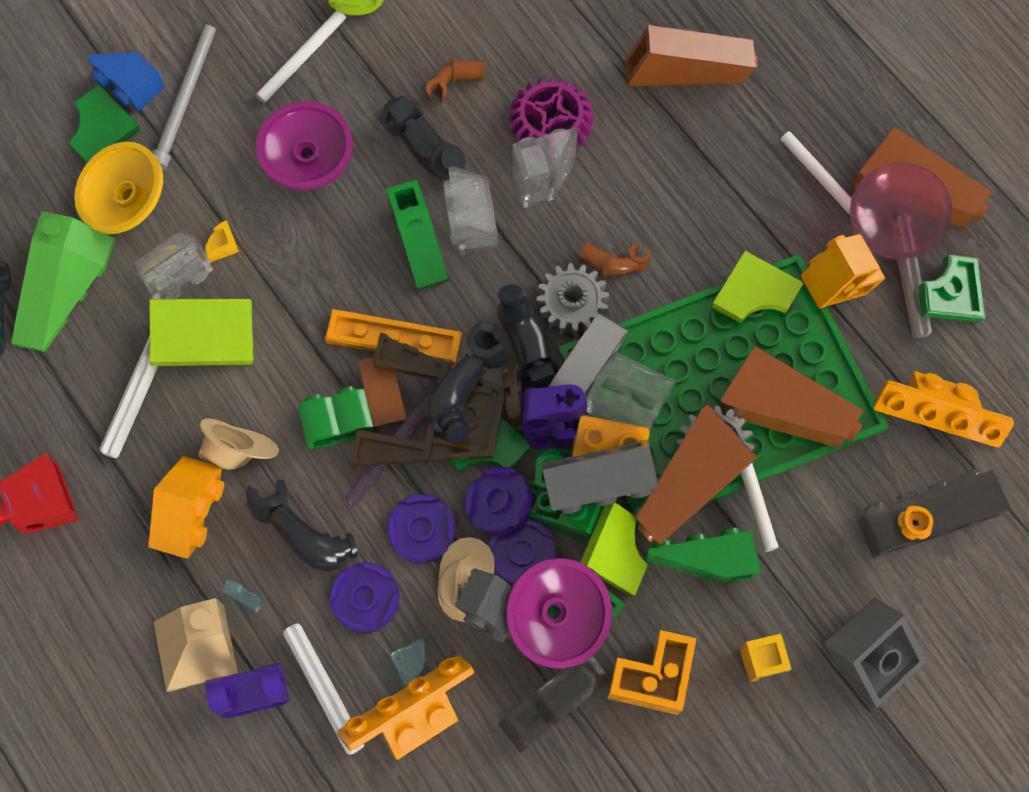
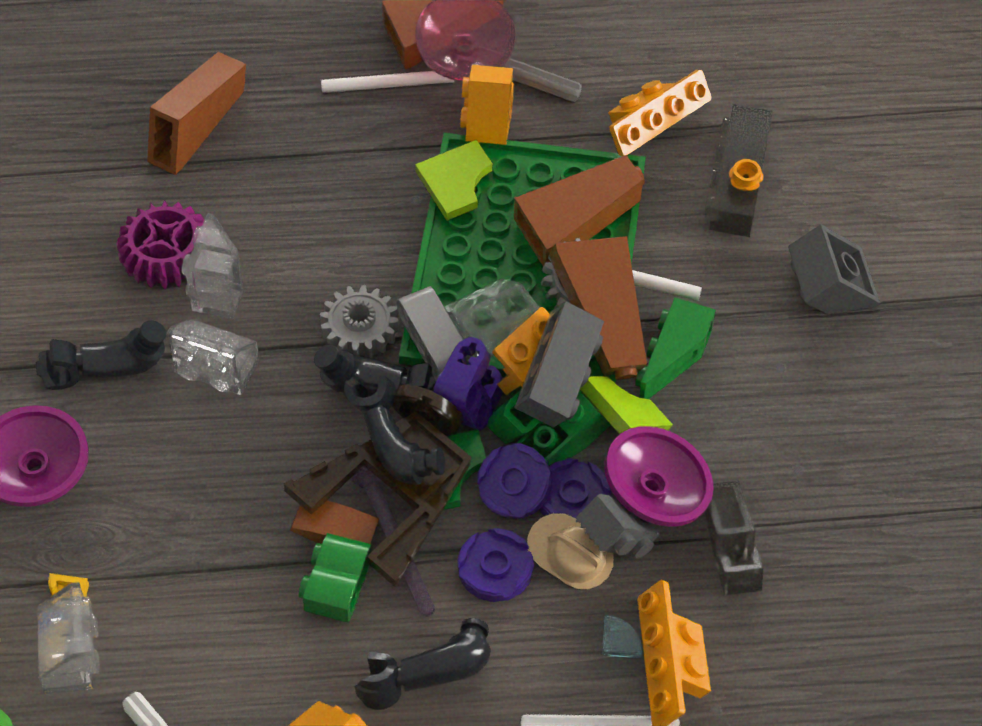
camera: 60 degrees left, 15 degrees down
lime tile [149,299,254,366] -> none
tan piece [199,418,279,470] -> none
light orange tile [325,309,462,366] -> none
dark purple tile [329,562,400,634] -> none
green slope [386,179,449,290] -> none
dark orange piece [426,57,485,103] -> none
dark orange piece [579,242,651,278] -> none
light orange brick [607,630,696,715] -> none
yellow panel [739,634,791,683] -> none
tile [918,255,985,323] -> none

